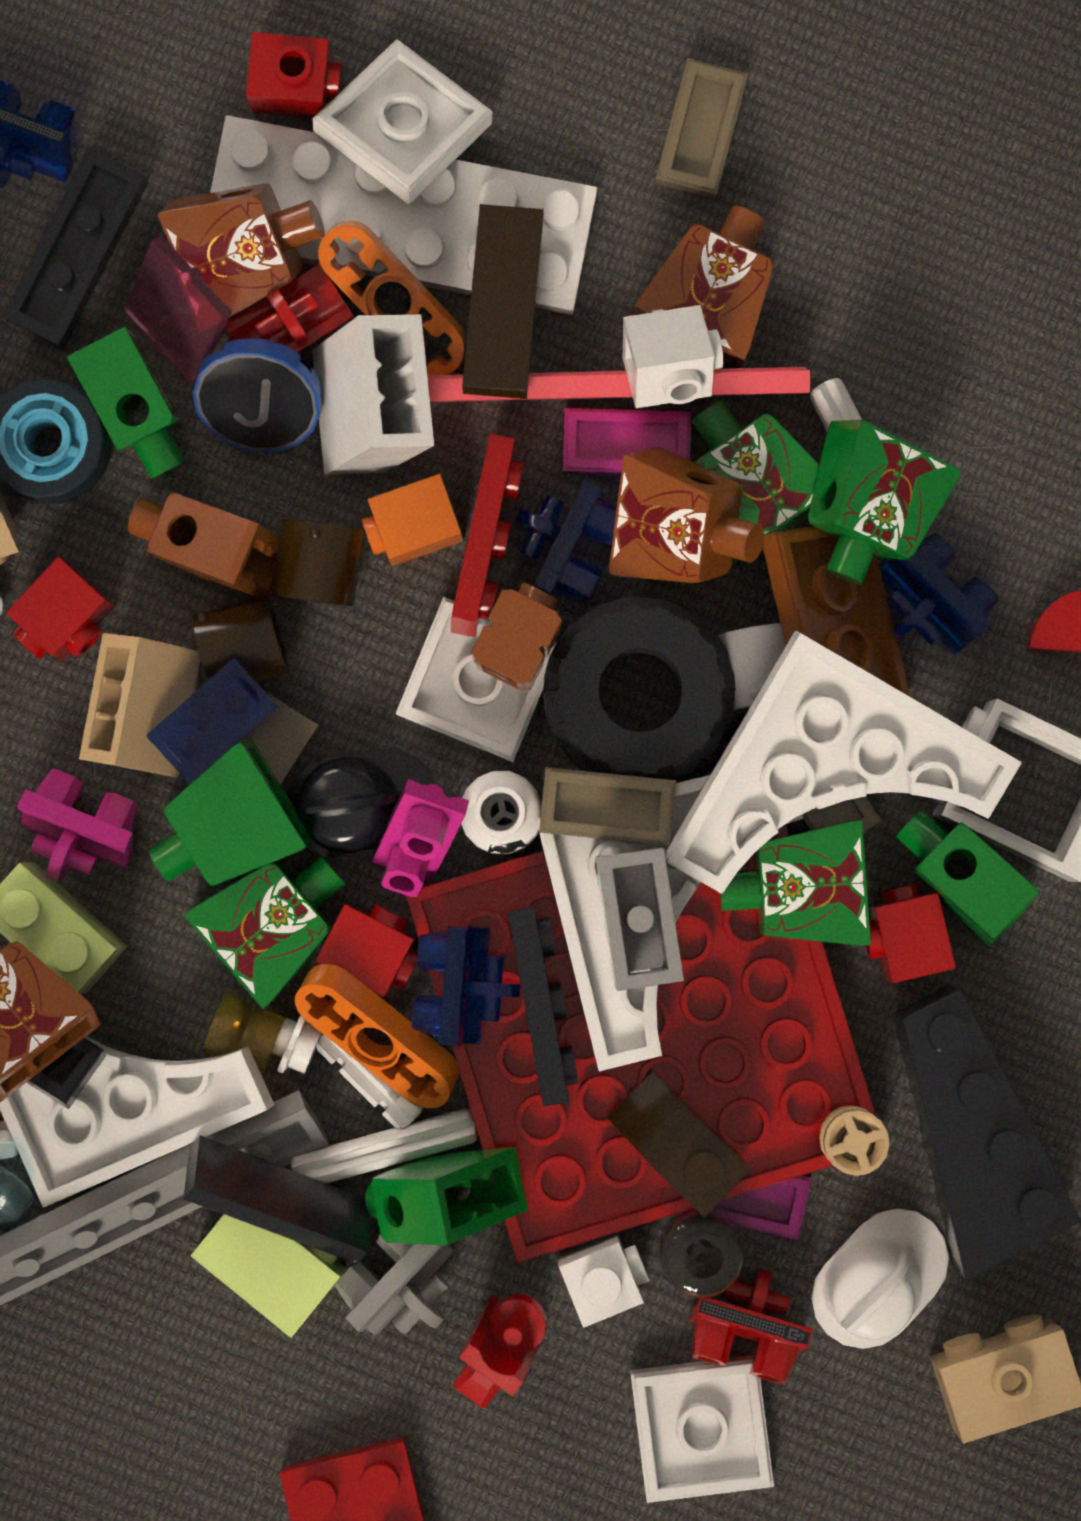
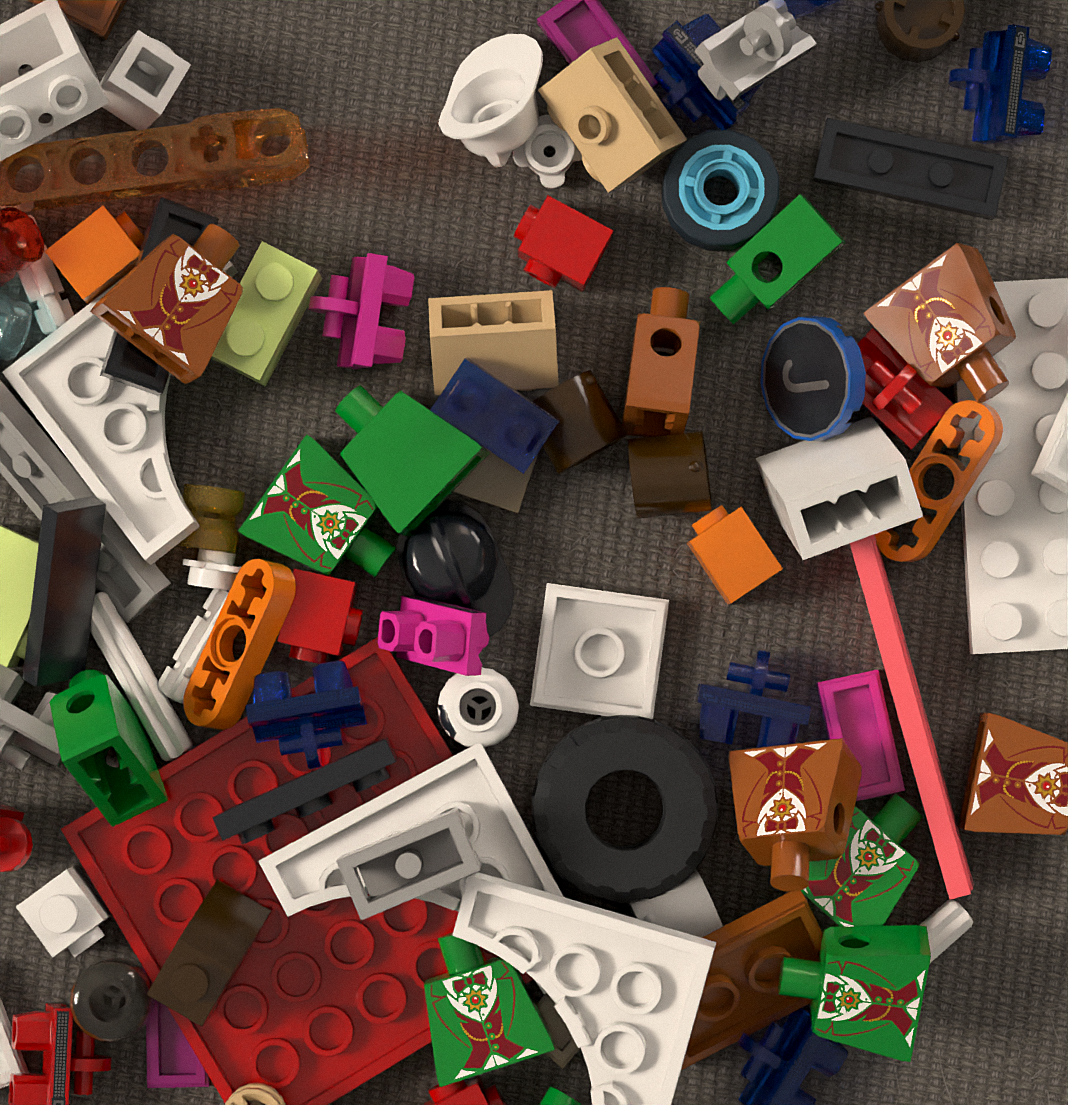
camera: 80 degrees right, 0 degrees up
clear pink piece [124,236,232,384] -> none
red plate [451,434,524,637] -> none
dark brown tile [462,204,544,399] -> none
dark orange brick [471,583,562,692] -> none
dark tan tile [539,767,676,846] -> none
white brick [622,305,723,408] -> none

